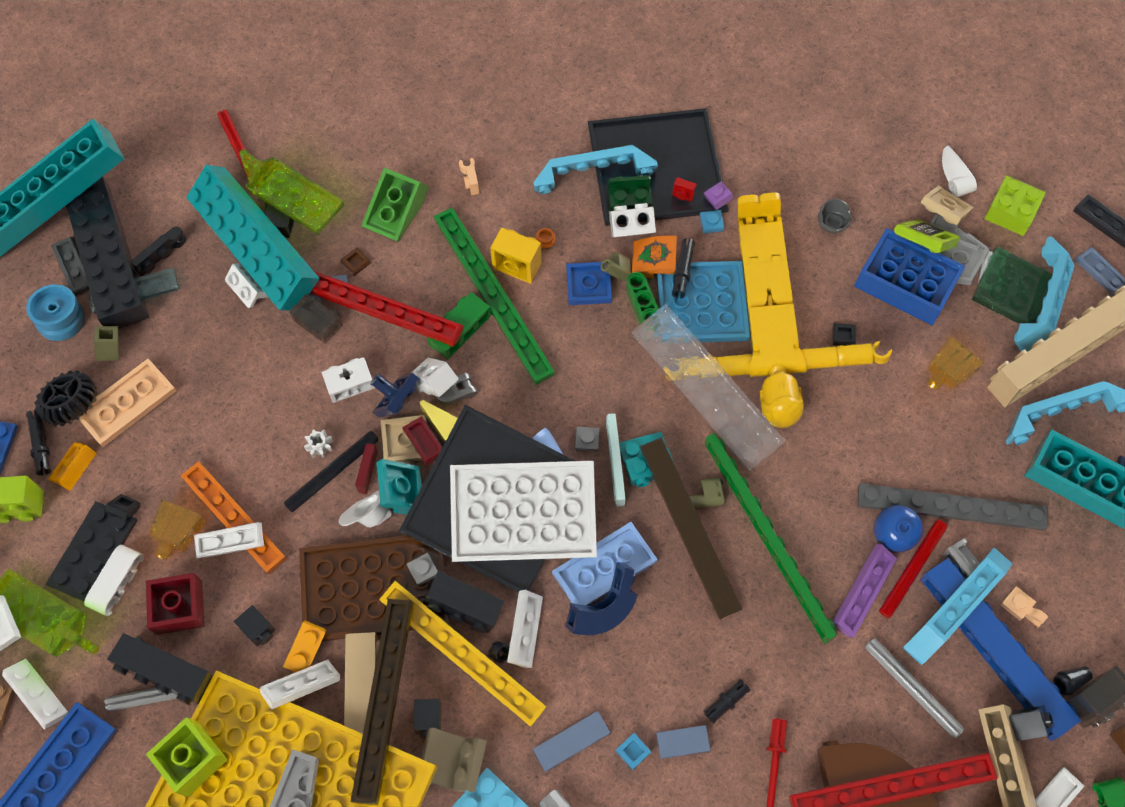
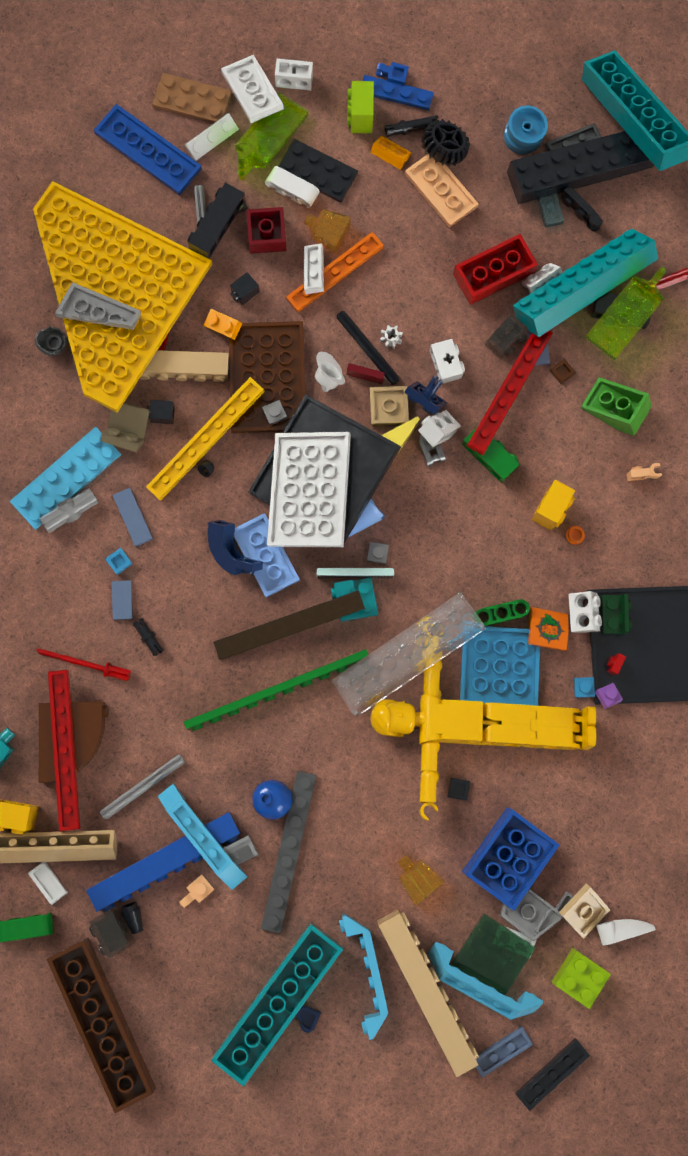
camera: 90 degrees right, 15 degrees up
olive brick [94,326,119,361] -> none
black tile [105,494,141,520] -> none
lime brick [146,717,228,797] -> none
white tile [260,660,340,709] -> none
dark brown tile [350,599,414,806] -> none
teal plate [377,459,421,515] -> none
dark red tile [402,416,442,466] -> none
black brick [423,571,504,633] -> none
green plate [434,208,555,385] -> none
white plate [507,590,543,668] -> none
medium azure slope [533,145,657,194] -> none
blue plate [566,262,612,305] -> none
olive piece [600,252,631,282] -> none
black pin [672,238,695,299] -> none
olive piece [689,478,724,509] -> none
dark grey hair [818,198,852,234] -> none
medium lavender plate [833,544,897,638] -> none
red axle [879,519,948,618] -> none
lime container [894,219,960,254] -> none
brick [1009,705,1054,741] -> none
none -> red brick [453,234,538,305]

